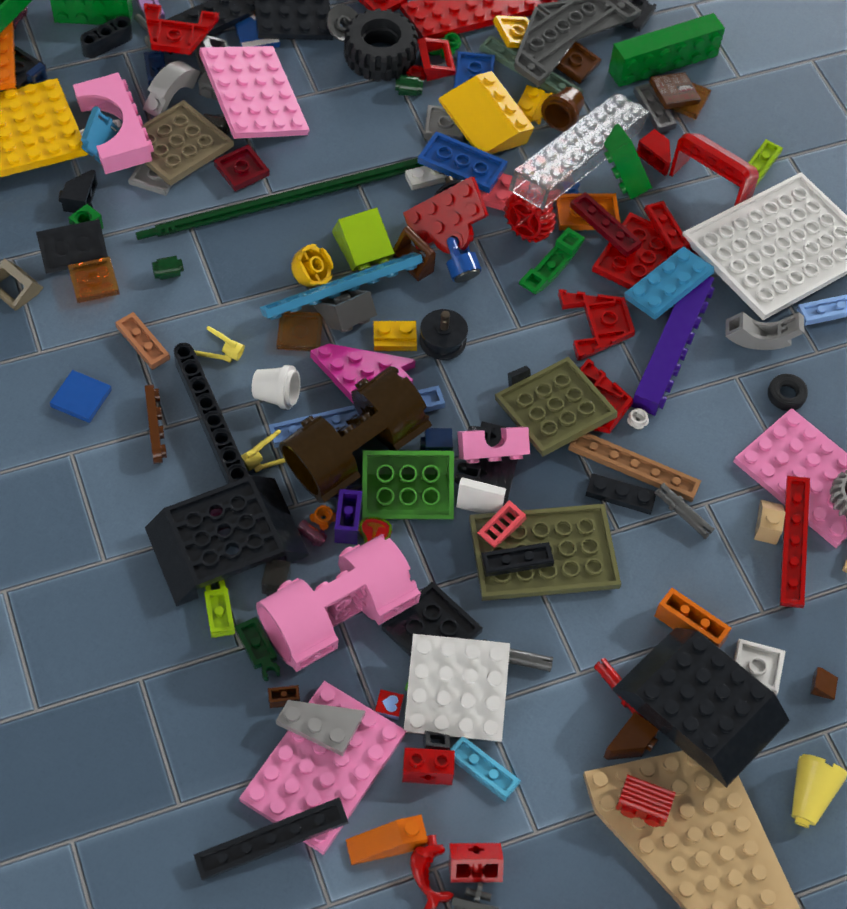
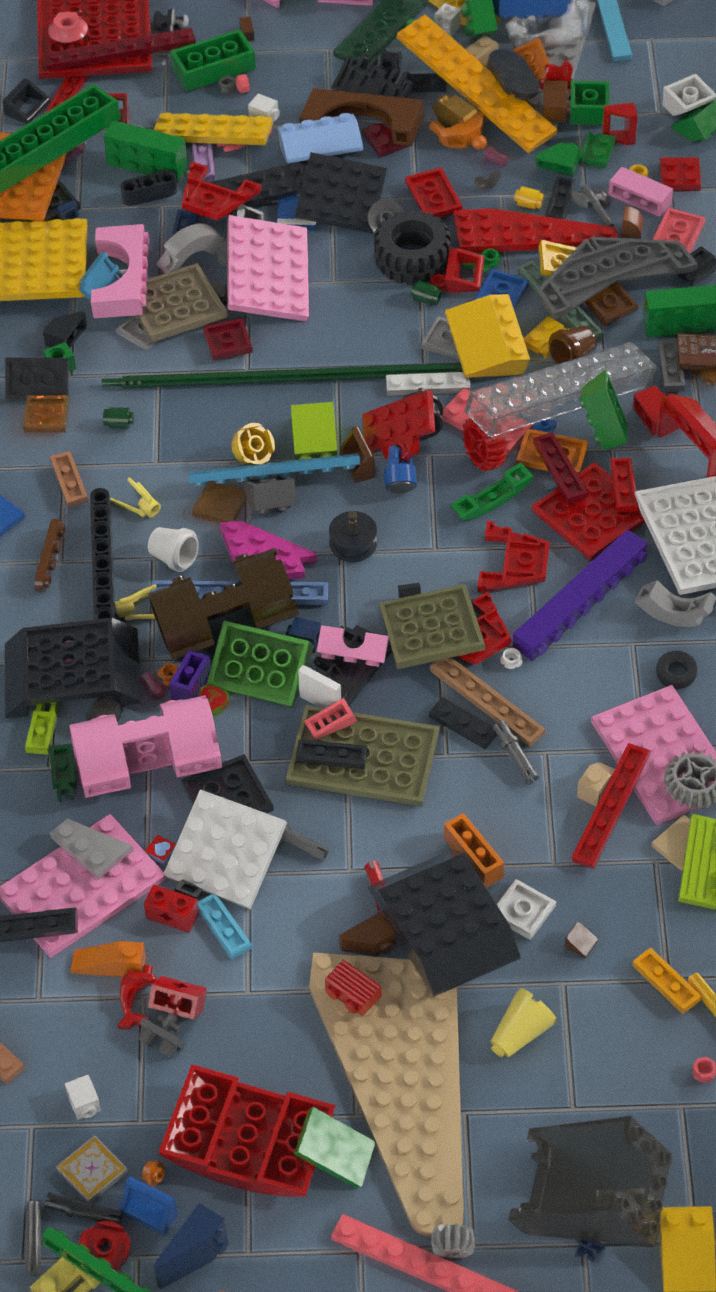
camera: 25 degrees right, 5 degrees down
reddish brown piece [268,685,300,708] -> none
yellow plate [373,321,417,351] -> none
blue plate [417,131,508,193] -> none
dark azure plate [624,246,714,320] -> none

